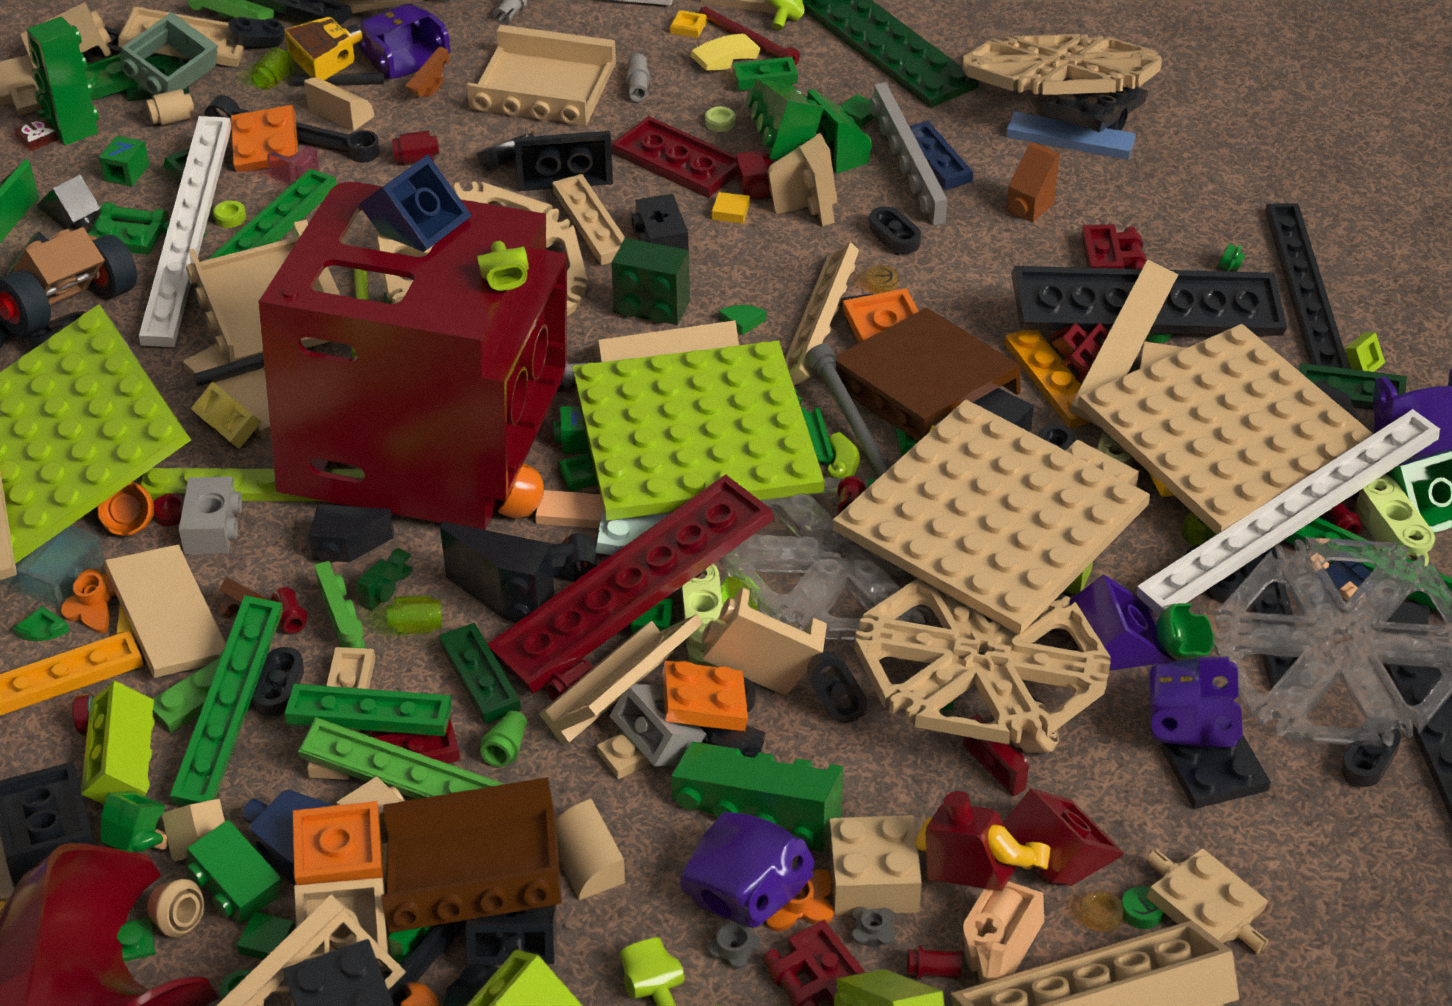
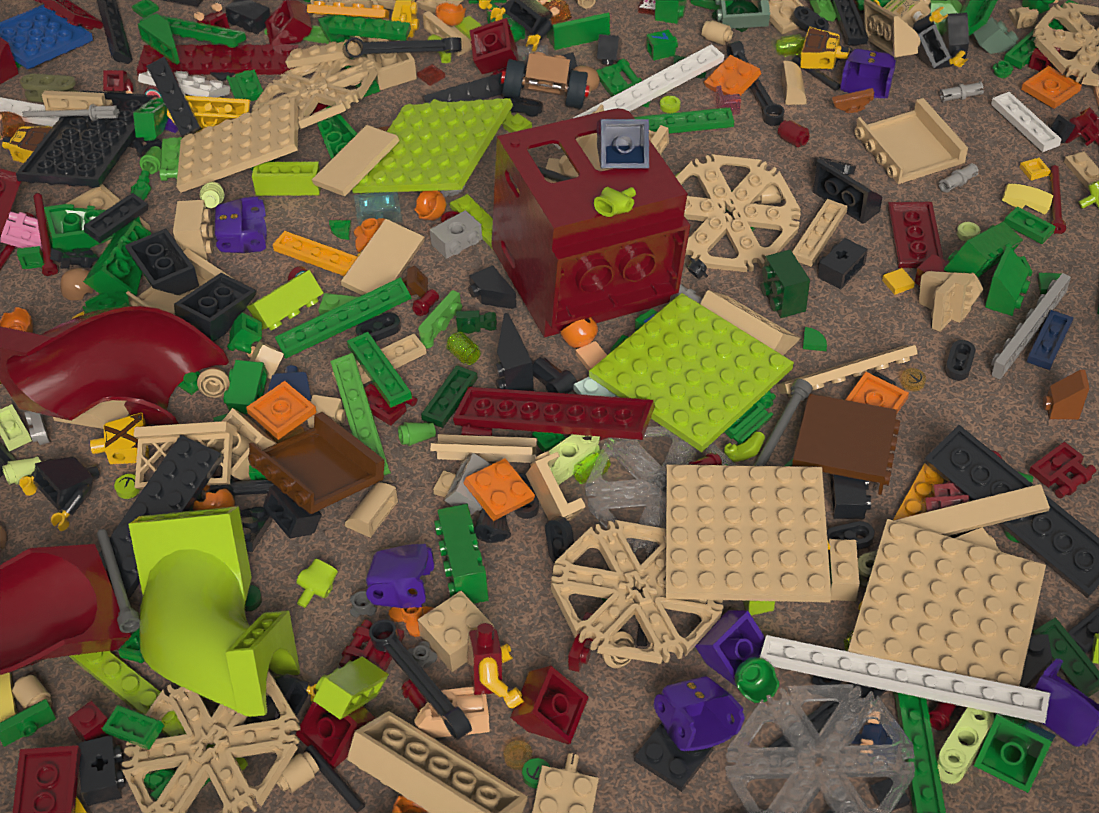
camera: 55 degrees right, 5 degrees up
none -> black piece [369,620,472,740]

